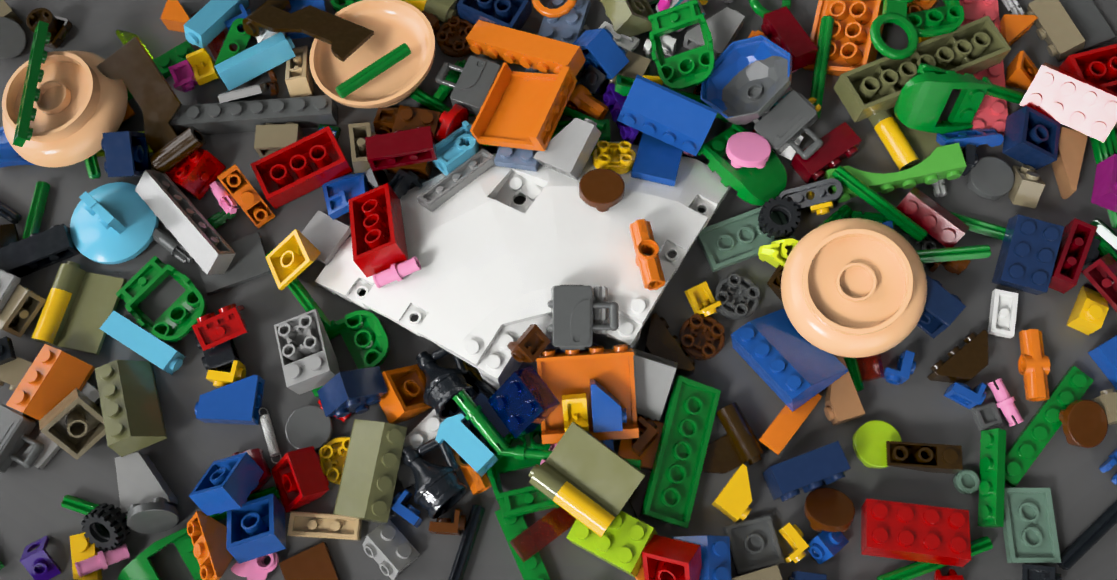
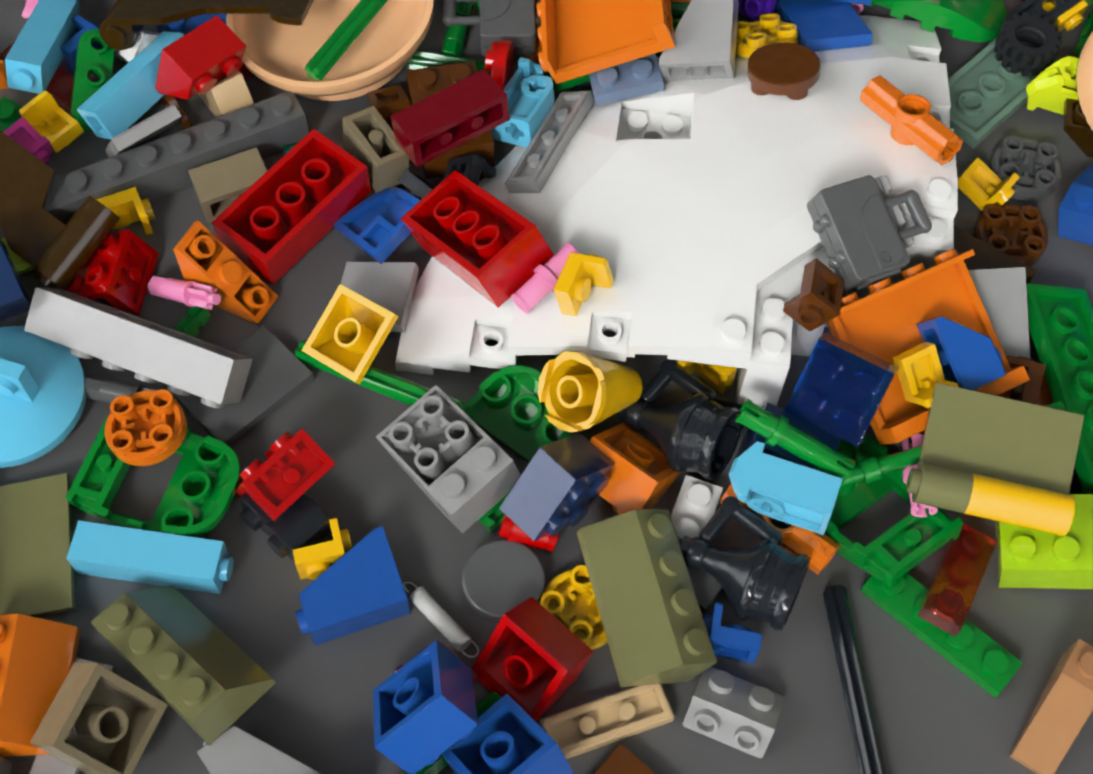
camera: 30 degrees left, 10 degrees down
reddish brown bracket [429,508,466,536] -> none
none -> yellow bracket [96,187,156,236]
none -> orange tile [105,389,187,466]
none -> red slope [155,15,246,100]
none -> yellow cone [538,351,642,433]
none -> yellow bracket [553,252,614,316]

